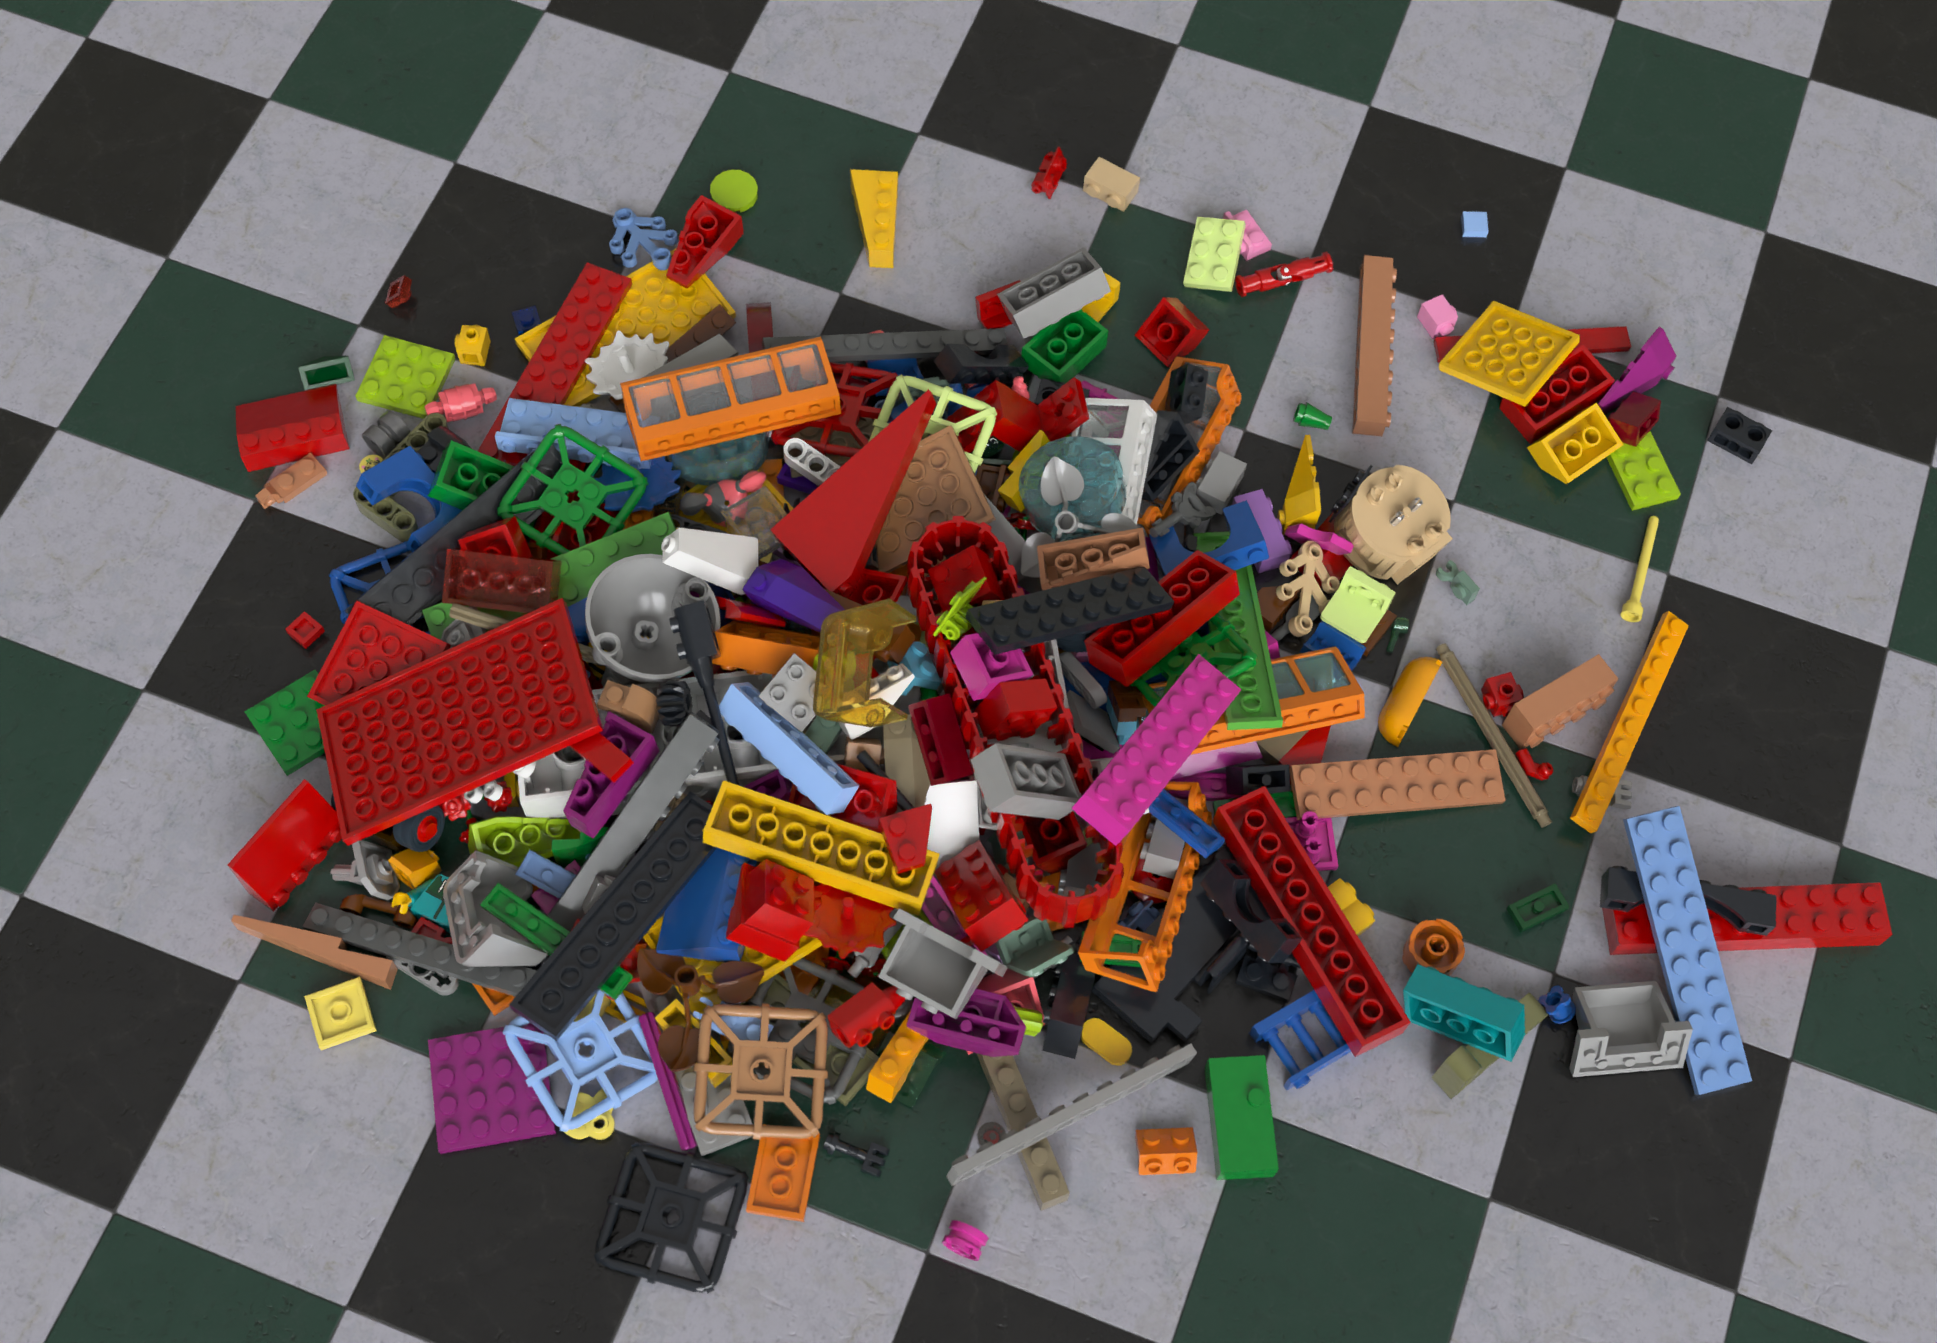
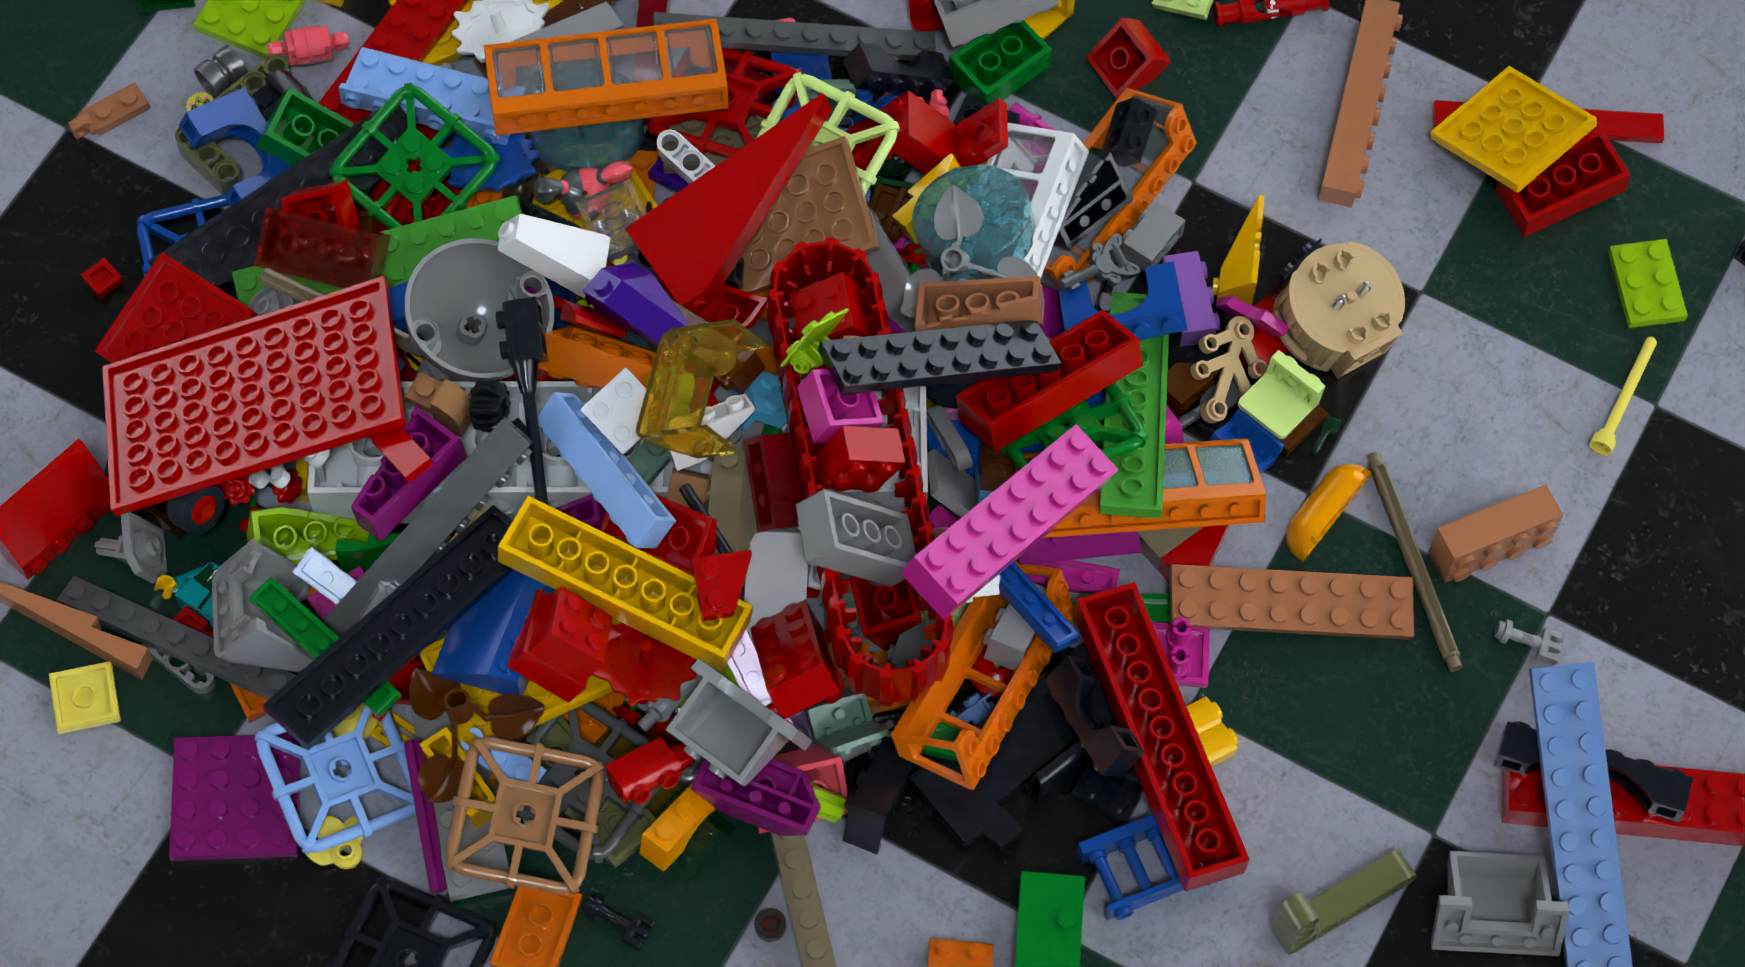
camera: 10 degrees right, 0 degrees up
red slope [235,384,350,472] -> none
green plate [245,670,325,776] -> none
reddish brown bar [339,894,417,929] -> none
light orange slope [388,849,442,890] -> none
light grey plate [946,1044,1197,1186] -> none
yellow tile [1081,1018,1132,1066] -> none
black brick [1226,764,1290,795] -> none
green cone [1293,402,1332,430] -> none
orange brick [1402,919,1465,976] -> none
teal brick [1403,964,1525,1062] -> none
bright pink brick [1417,294,1458,339] -> none
sand green plate [1436,560,1480,605] -> none
red brick [1481,672,1524,717] -> none
dark green plate [1506,883,1570,932] -> none
red arm [1515,748,1553,780] -> none
yellow slope [1527,403,1624,484] -> none
blue brick [1538,985,1576,1024] -> none
light orange plate [1570,611,1689,833] -> none
magenta wedge [1598,326,1677,415] -> none
dark red brick [1608,391,1661,447] -> none

